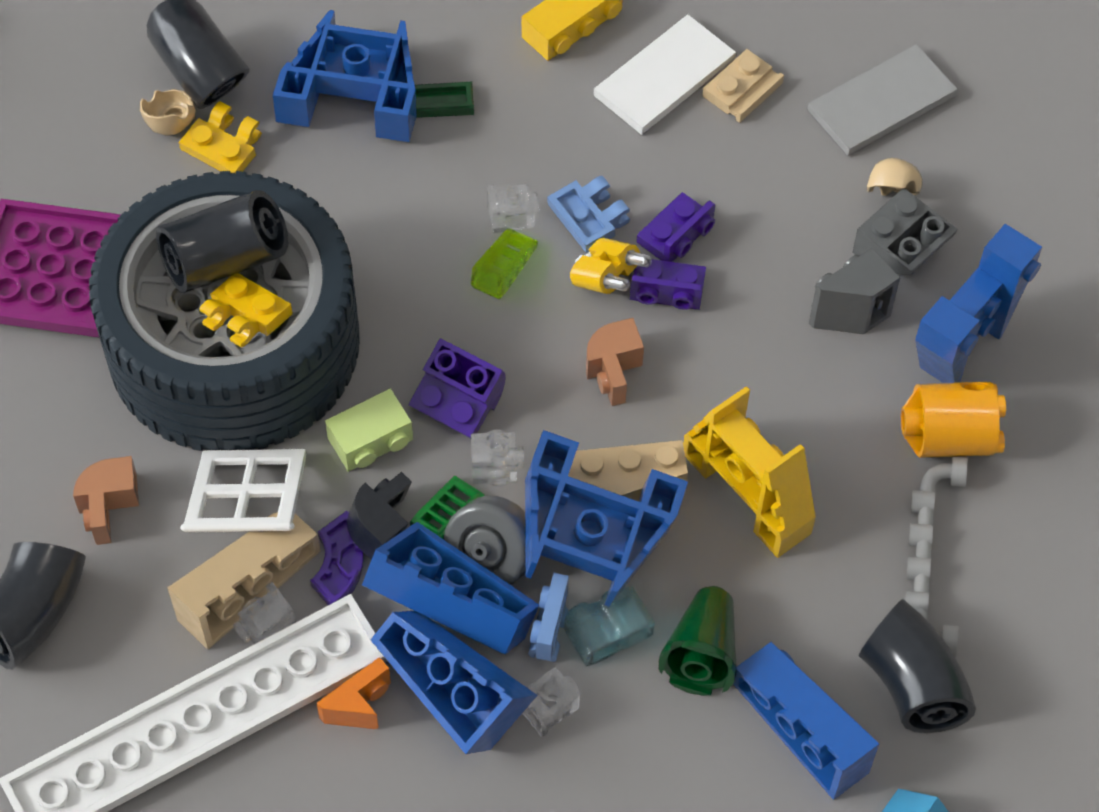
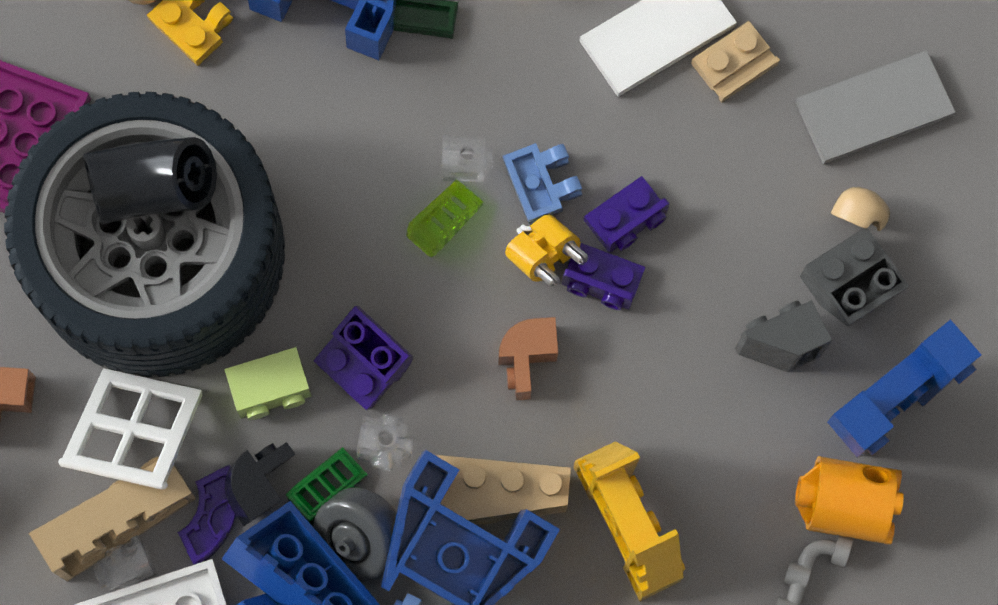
camera: 10 degrees right, 15 degrees up
yellow plate [199,273,293,348] -> none

